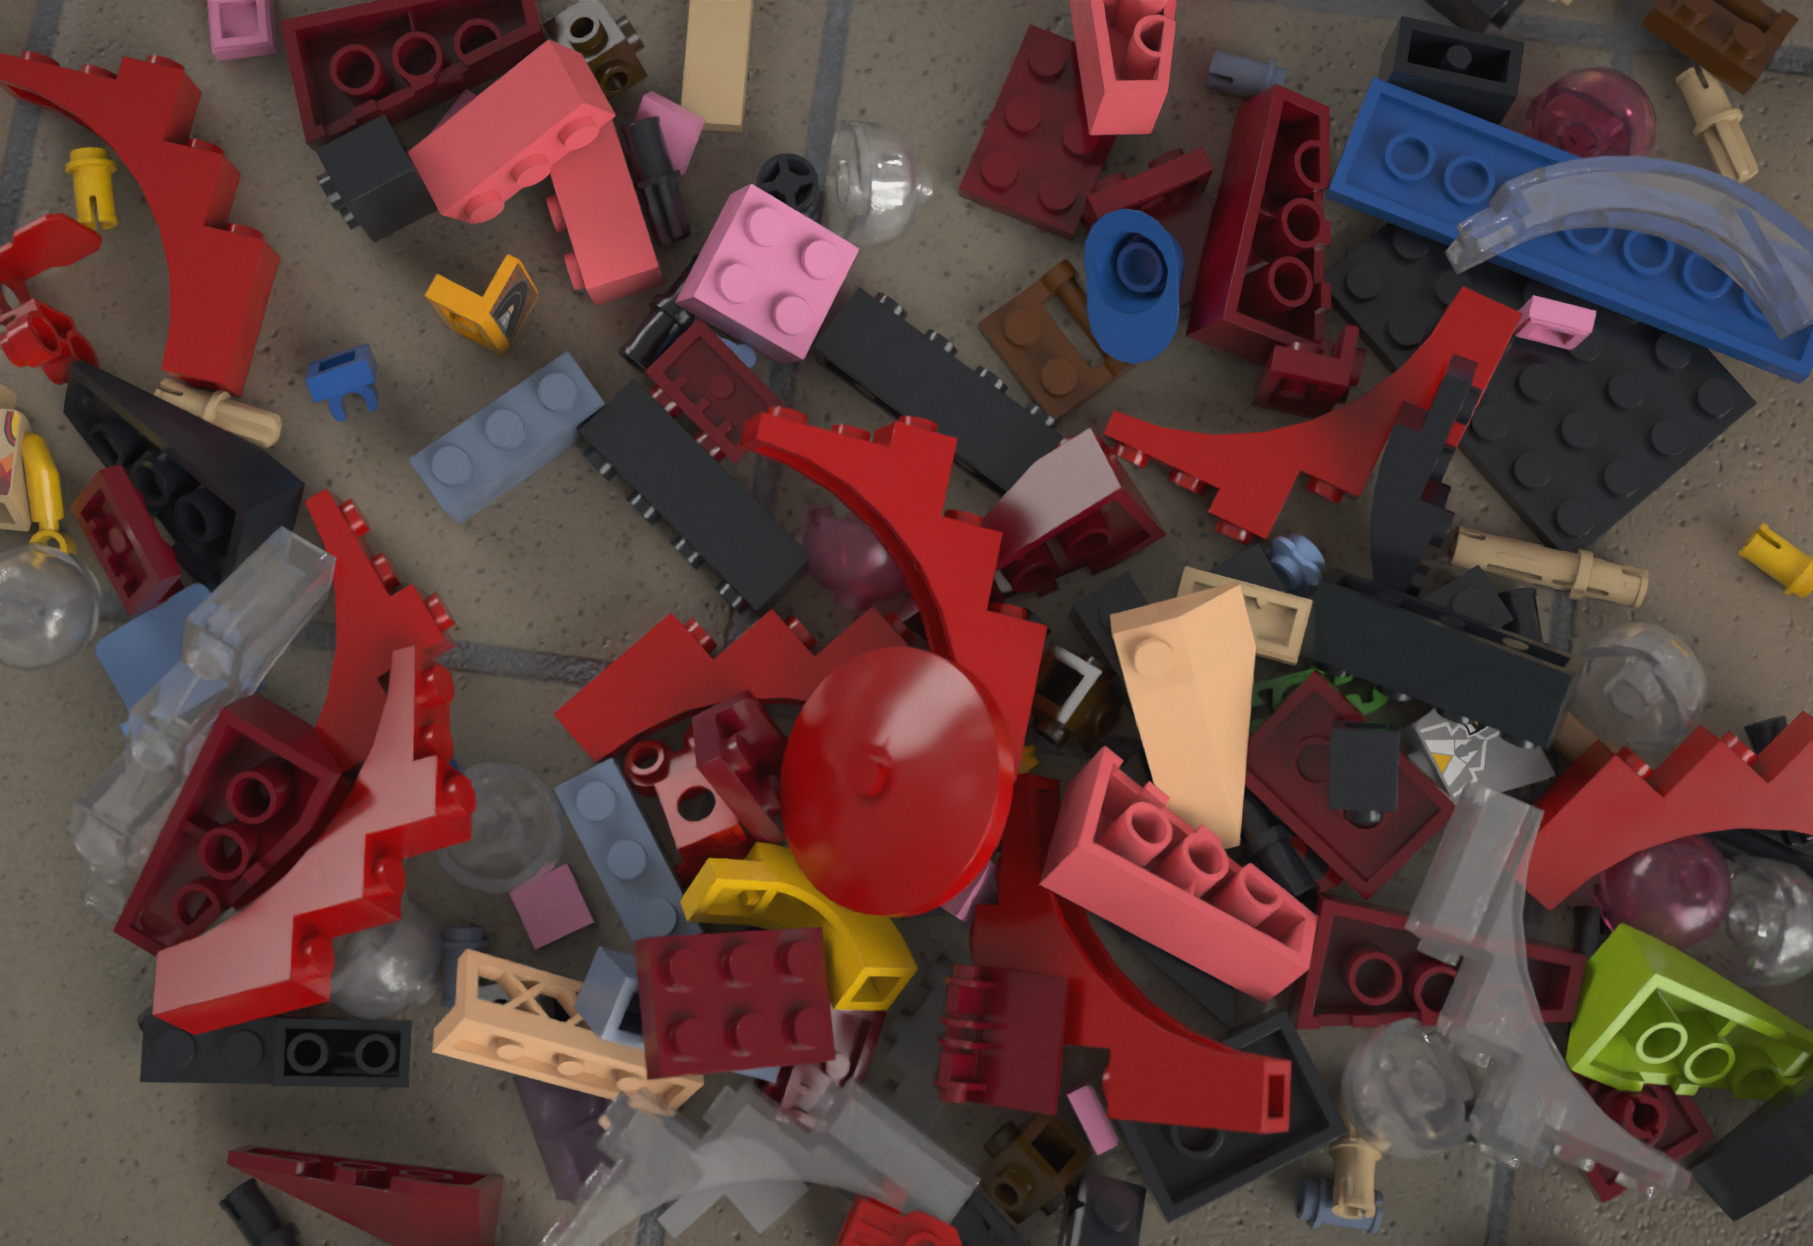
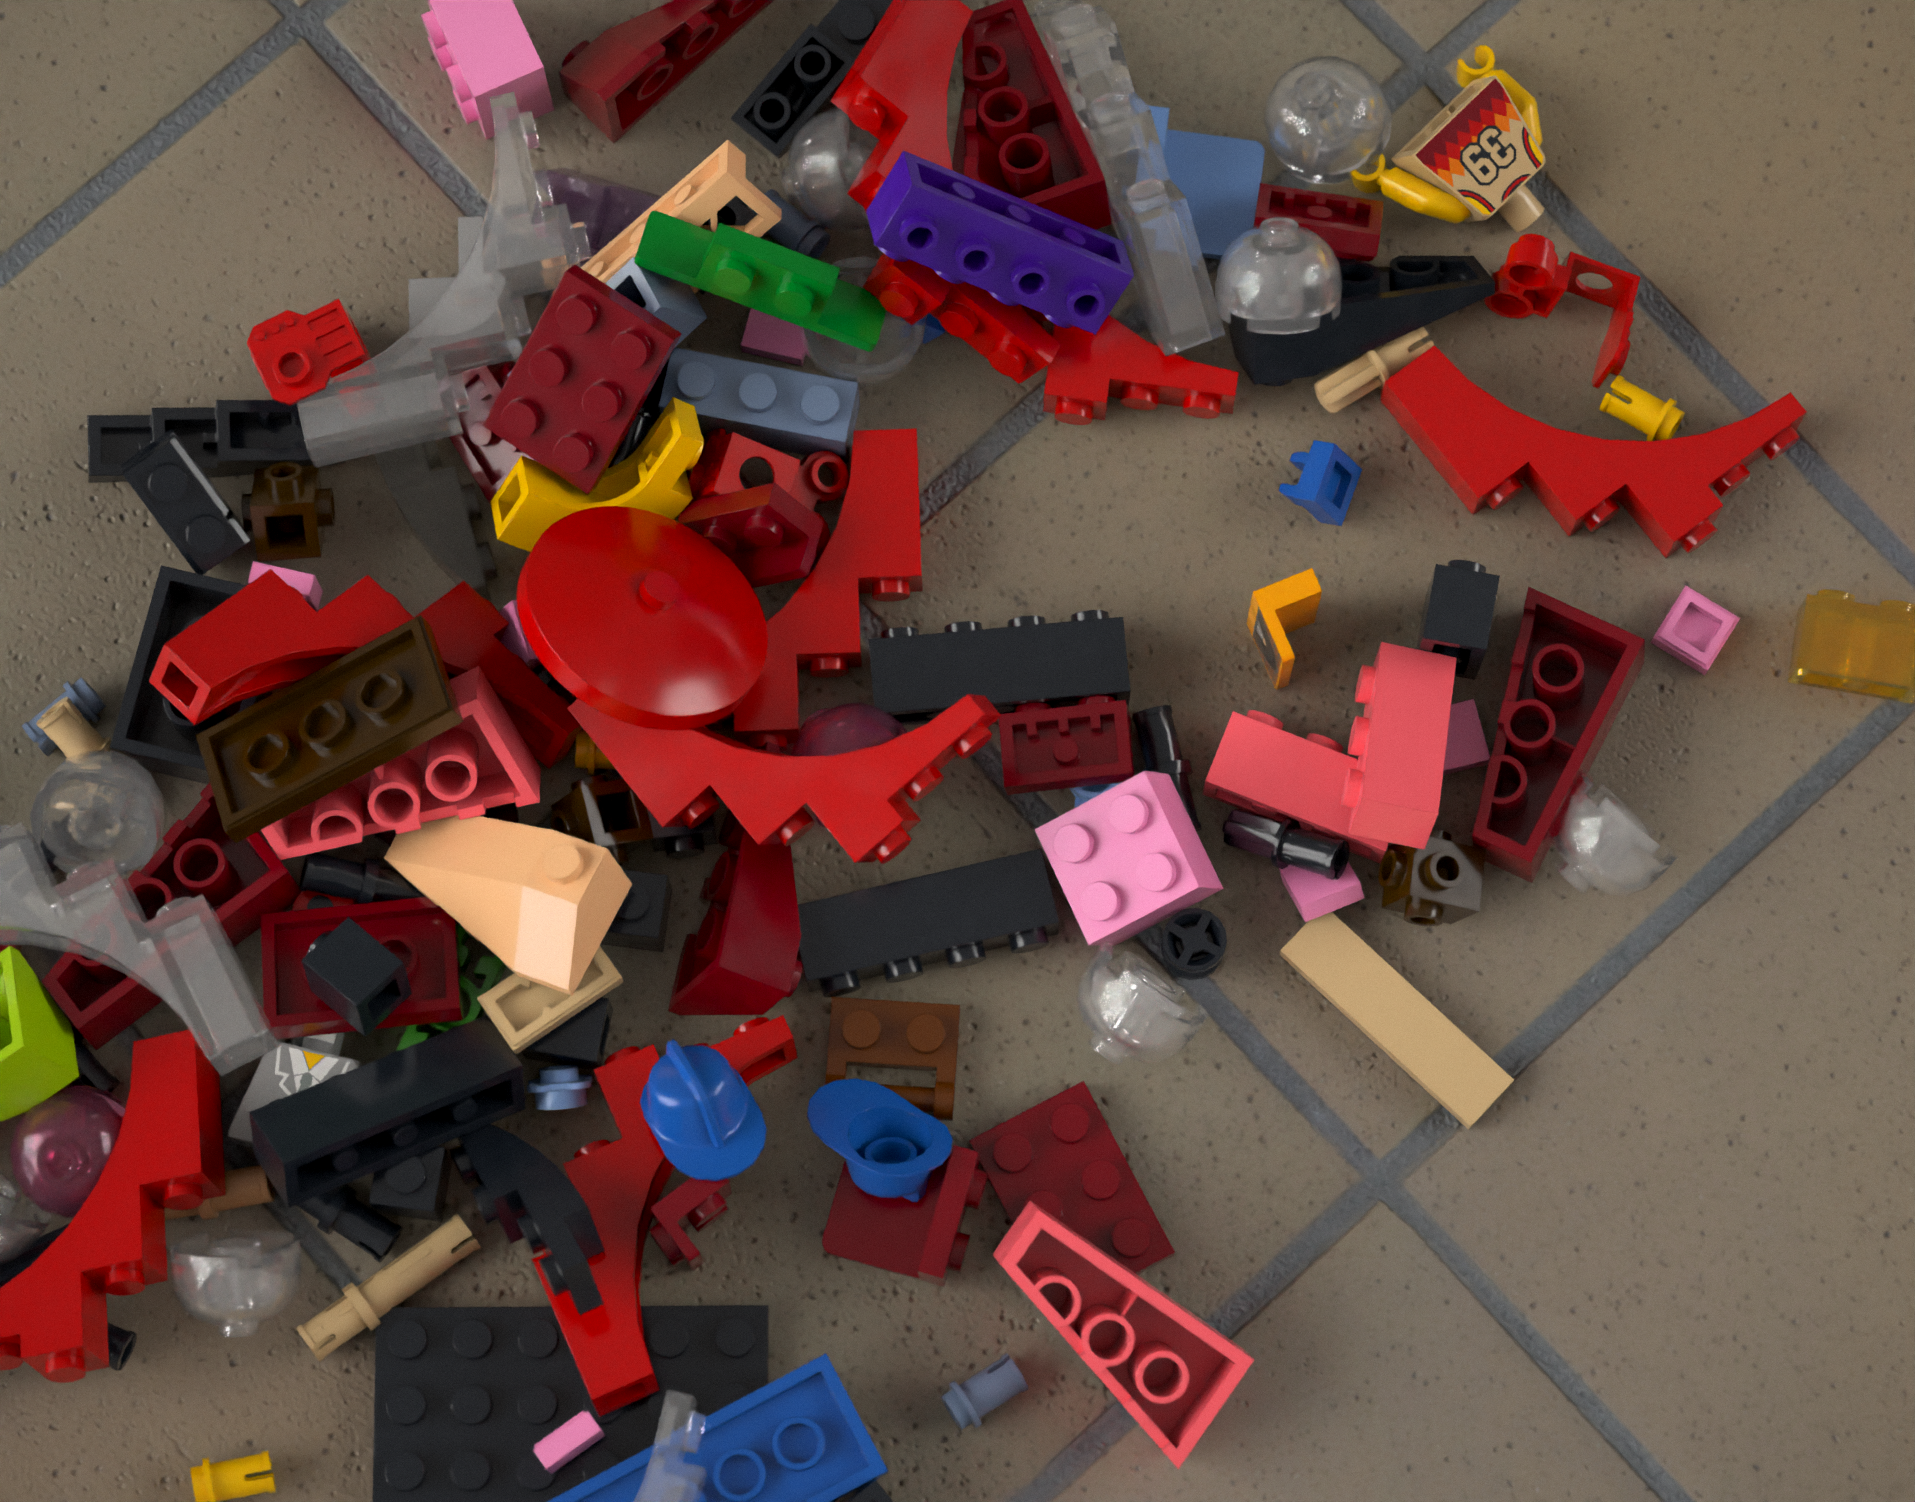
camera: 130 degrees right, 5 degrees down
sand blue brick [409,351,606,525] -> none
dark red hinge [933,963,1070,1115] -> none
dark red wedge [1185,84,1332,367] -> none
none -> dark brown piece [196,615,464,843]
none -> green bracket [634,211,887,352]
none -> blue piece [640,1039,767,1181]
none -> dark purple brick [866,150,1134,335]
none -> clear cylinder [1215,217,1342,335]

